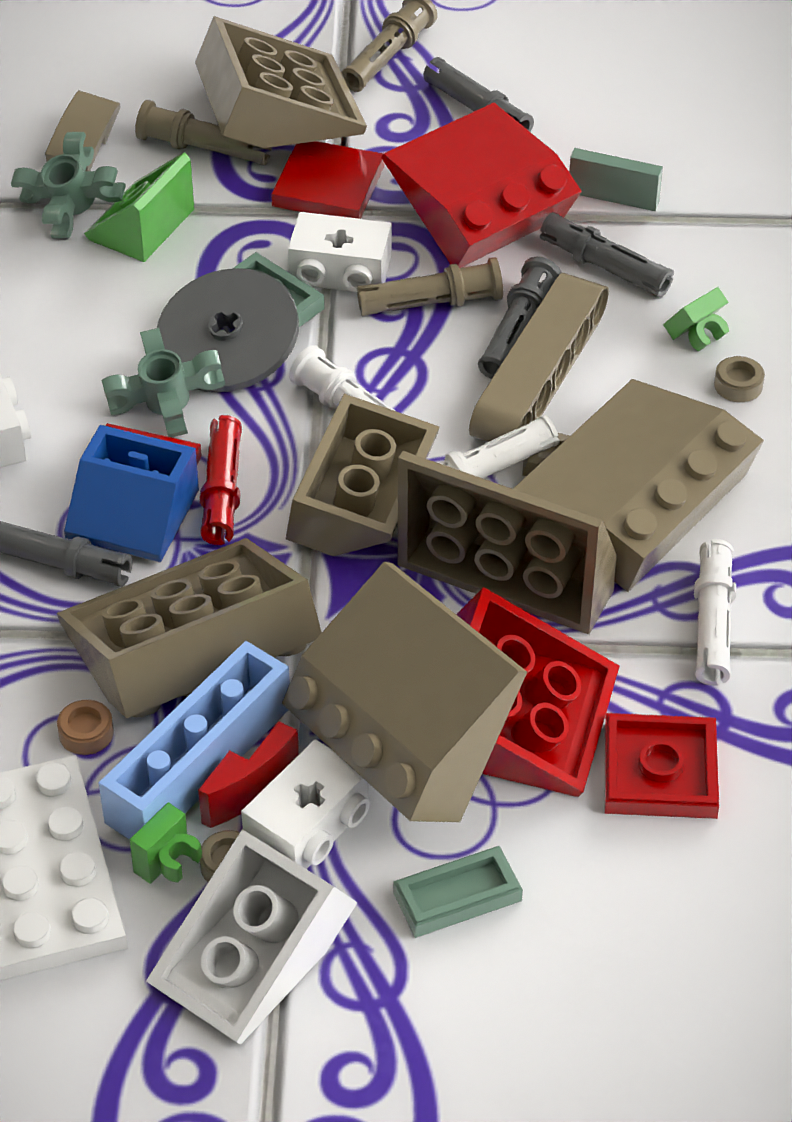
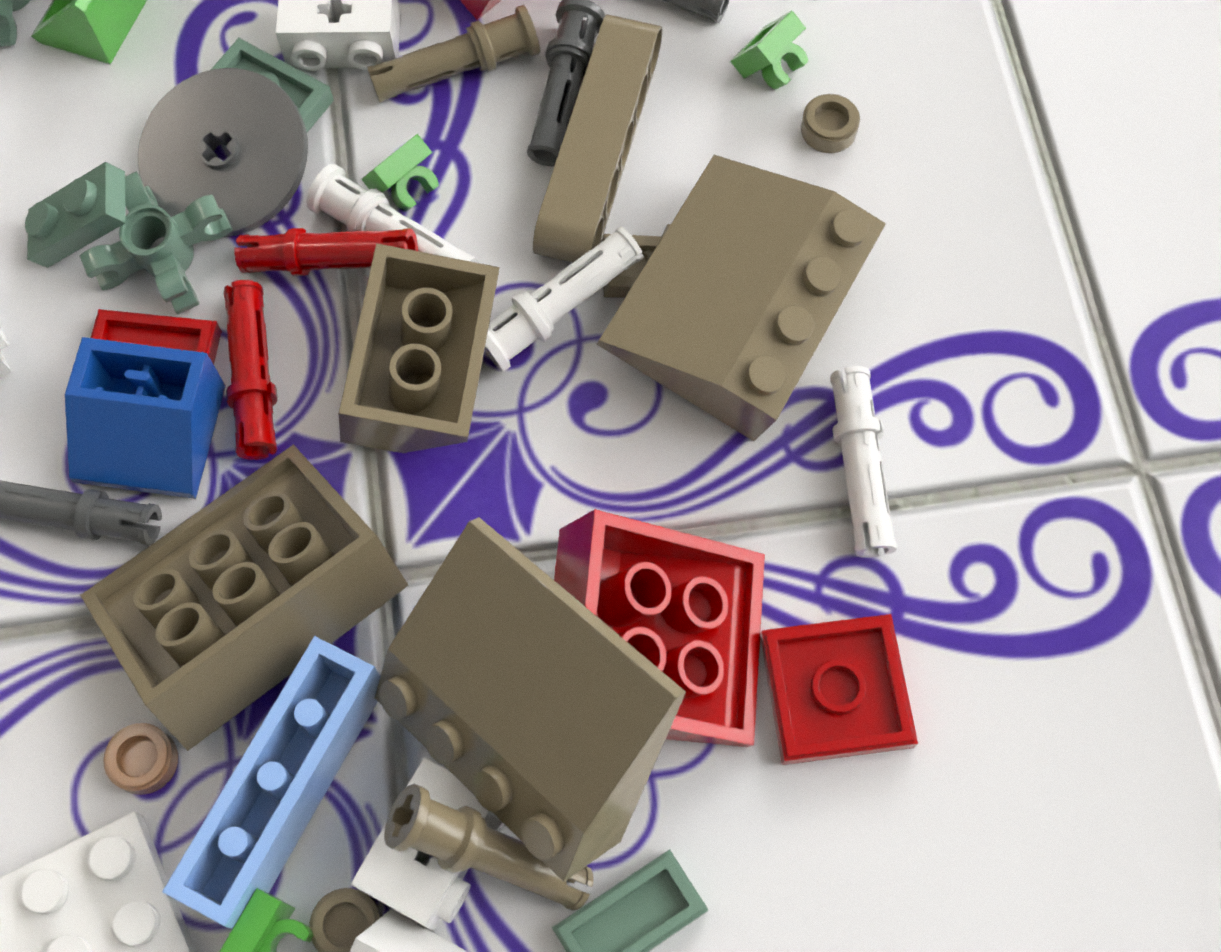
camera: 10 degrees left, 20 degrees up
red slope [198,721,299,828] -> none
dark tan slope [398,451,617,634] -> none
none -> sand green plate [25,162,126,268]
none -> red pin [234,228,418,276]
none -> tile [361,133,439,211]
none -> dark tan pin [384,784,594,911]

